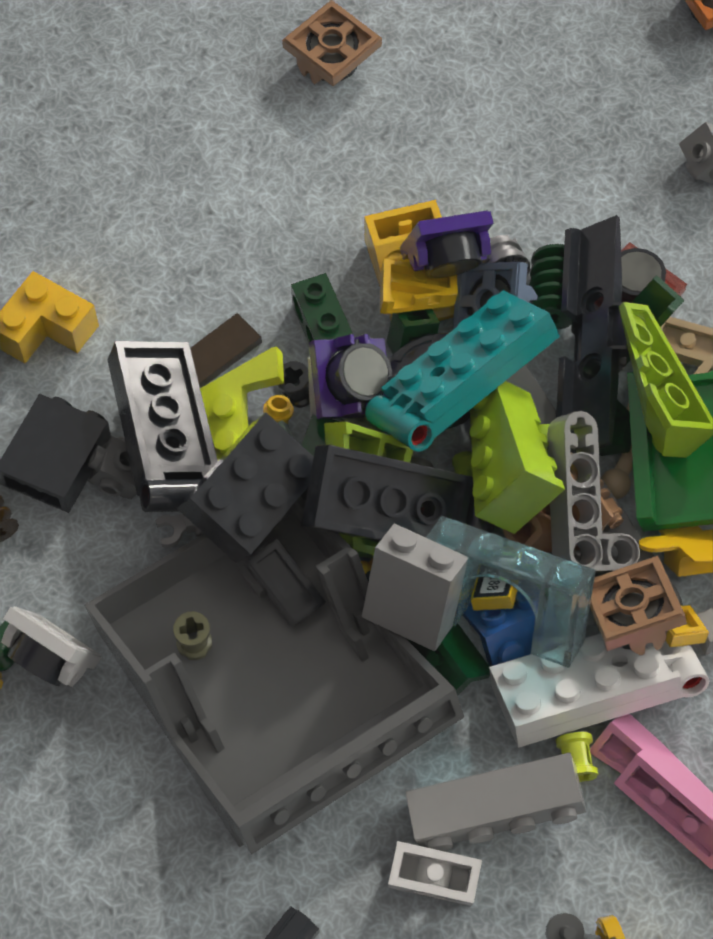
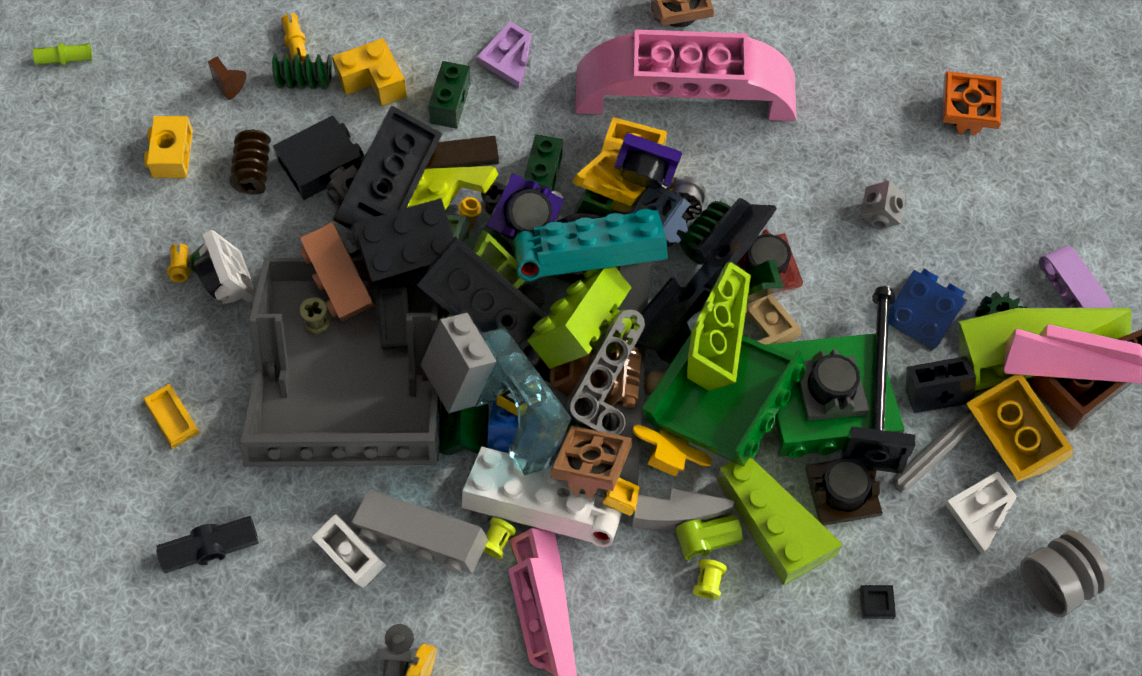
camera: 30 degrees right, 0 degrees up
none -> yellow tile [143,383,200,449]
none -> nougat brick [299,222,375,322]
none -> dark green brick [428,61,471,129]
none -> lavender wing [477,21,532,89]
none -> bright pink slope [575,29,797,121]

